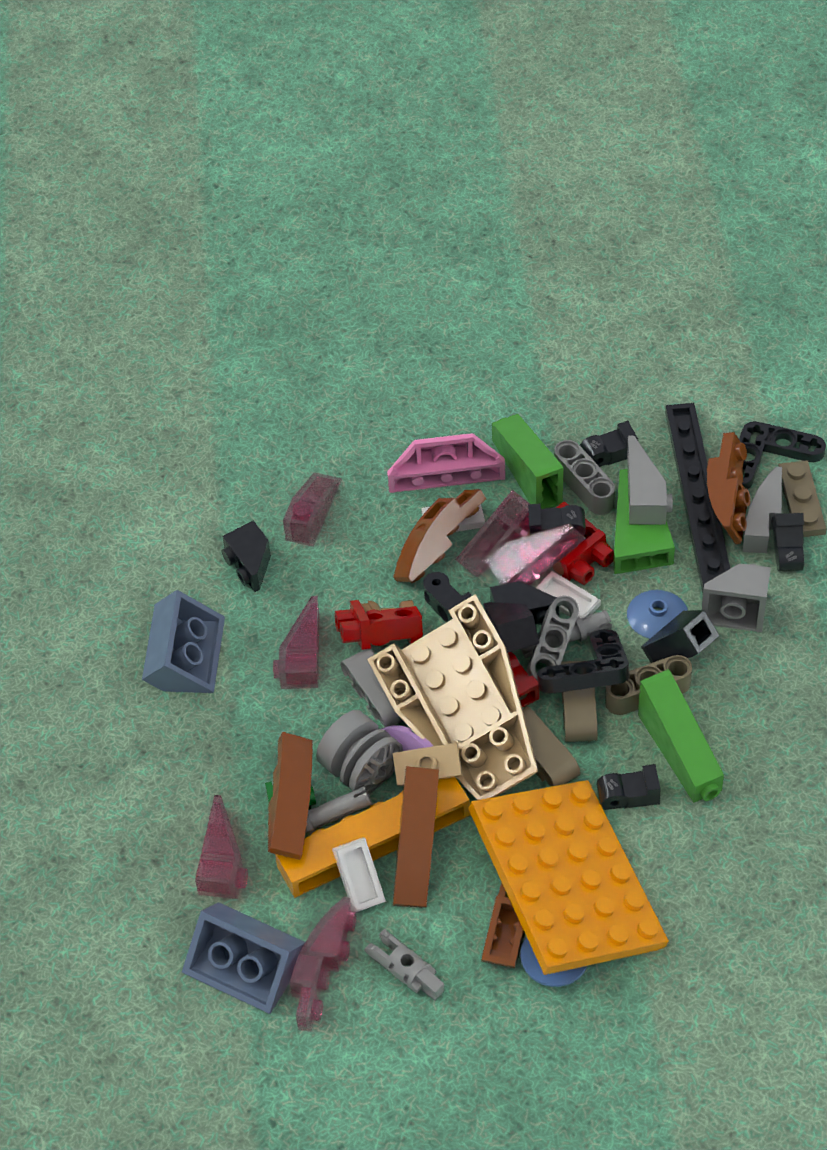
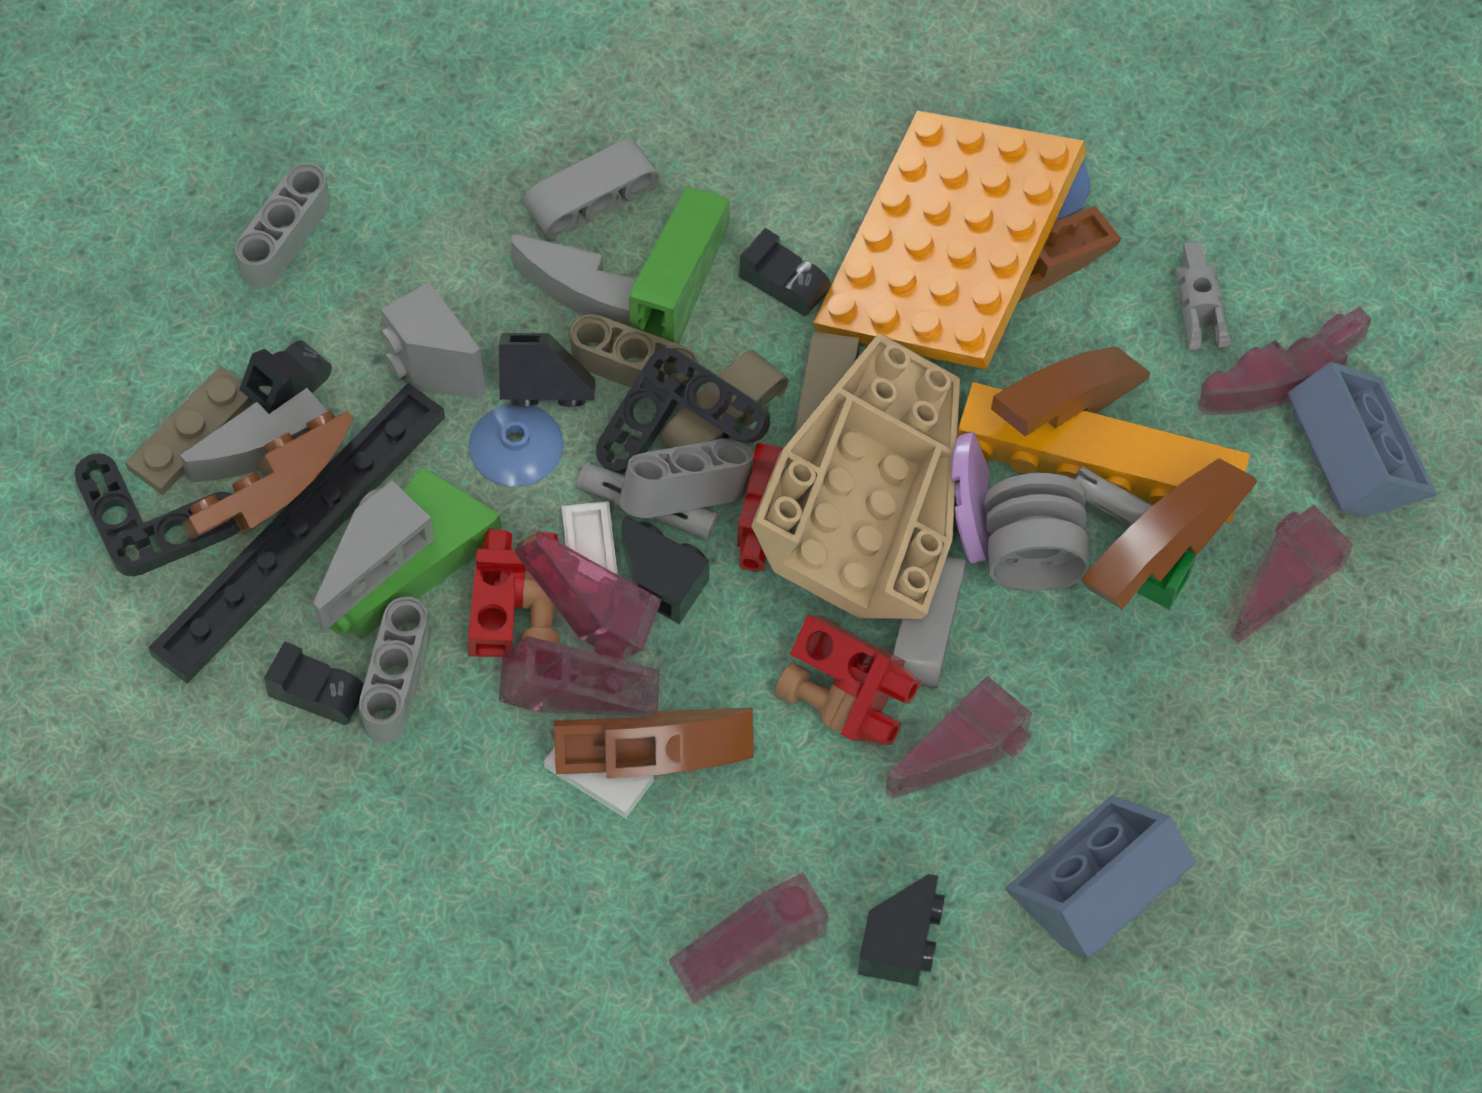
camera: 140 degrees left, 10 degrees up
white tile [332,837,386,913] -> none
bright pink wedge [387,433,505,493] -> none
tan plate [392,742,463,786] -> none
black leg [423,572,472,622] -> none
black slope [483,602,540,653] -> none
bright green slope [492,414,563,509] -> none
black leg [528,504,586,545] -> none
none -> light grey slope [511,234,637,326]
none -> light grey beam [523,139,660,240]

